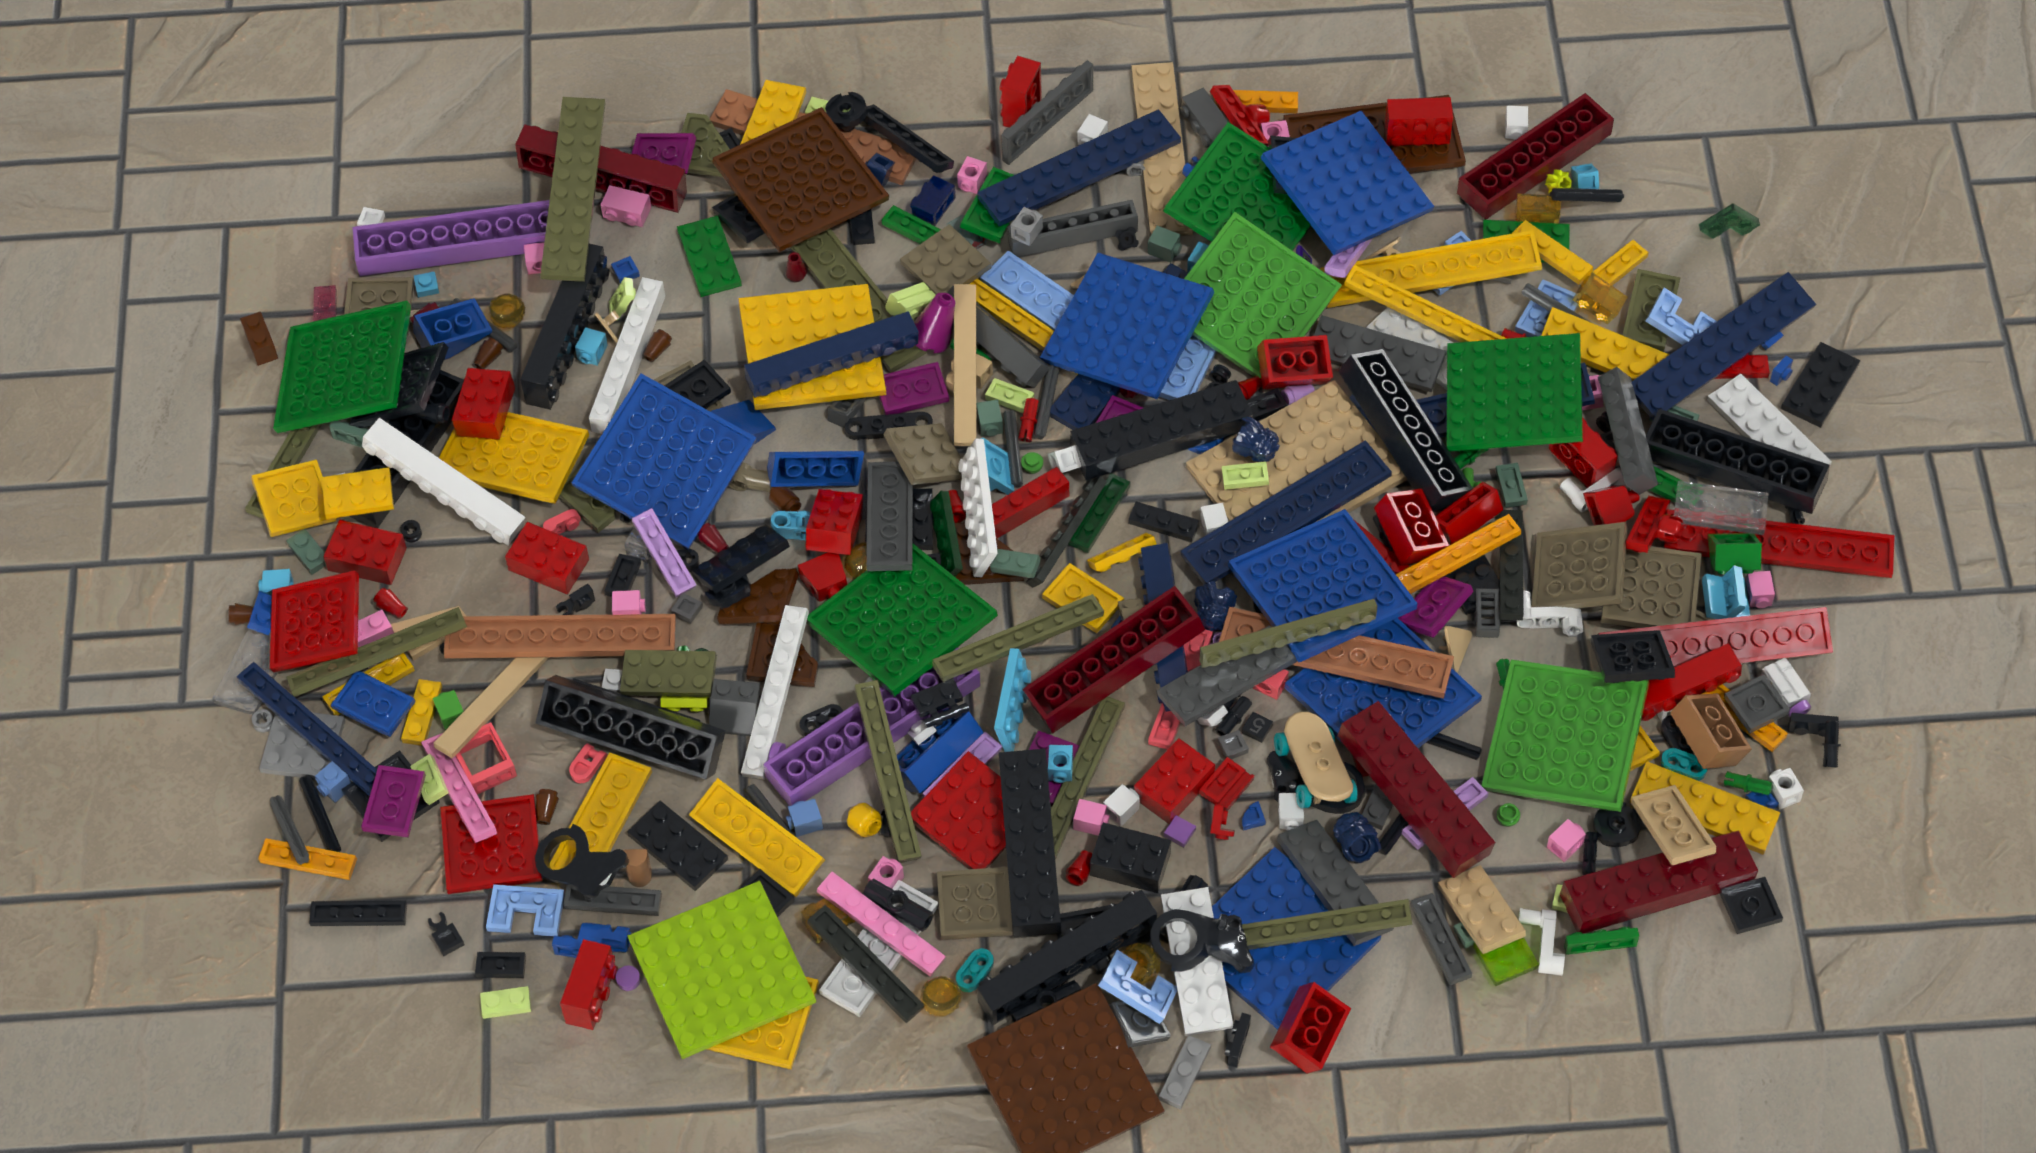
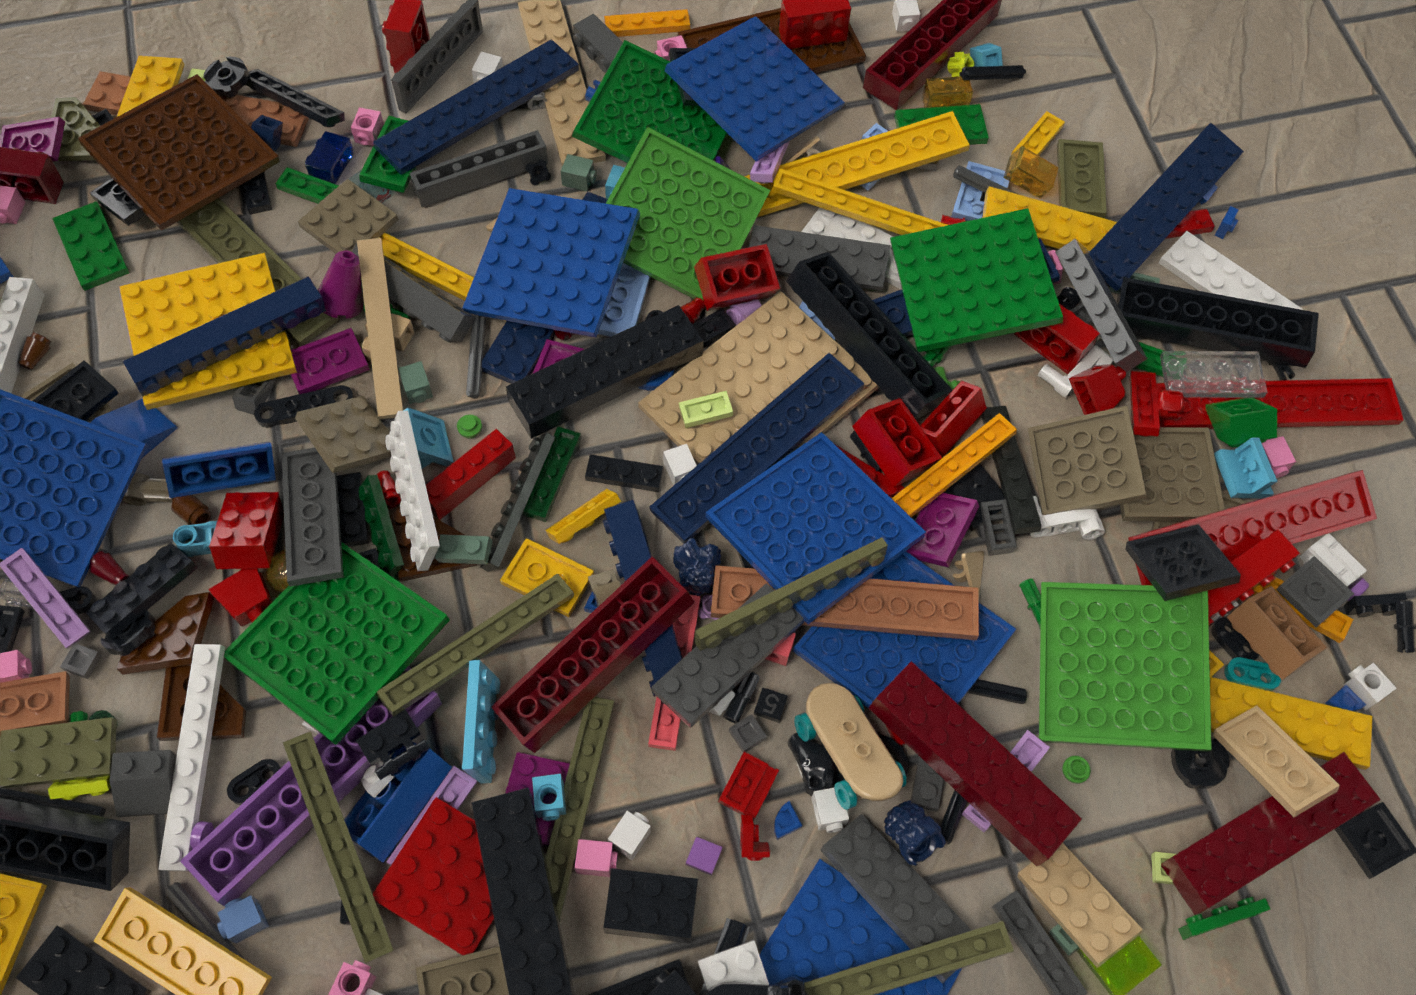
camera: 15 degrees left, 5 degrees up
dark red cone [785,252,807,282] -> none
yellow head [847,803,882,838] -> none
yellowish green brick [885,282,936,321] -> none
light blue plate [980,251,1074,331] -> none
yellowish green plate [985,378,1034,413] -> none
dark grey axle [1003,410,1023,488] -> none
light grey brick [1011,207,1043,246] -> none
red axle [1018,398,1039,443] -> none
white brick [1047,446,1082,473] -> none
red cone [1066,850,1092,886] -> none
red brick [1134,738,1215,825] -> none
black bush [1209,364,1231,384] -> none
red plate [1210,85,1270,147] -> none
dark blue hair [1232,417,1280,462] -> none
sand green plate [1495,463,1528,508] -> none
yellow plate [1512,220,1593,285] -> none
white beam [1518,908,1565,976] -> none
bright pink brick [1547,819,1586,862] -> none
black axle [1582,831,1598,875] -> none
light blue plate [1645,288,1717,345] -> none
clear green plate [1699,203,1760,239] -> none
green axle [1724,771,1772,795] -> none
black plate [1781,342,1860,428] -> none

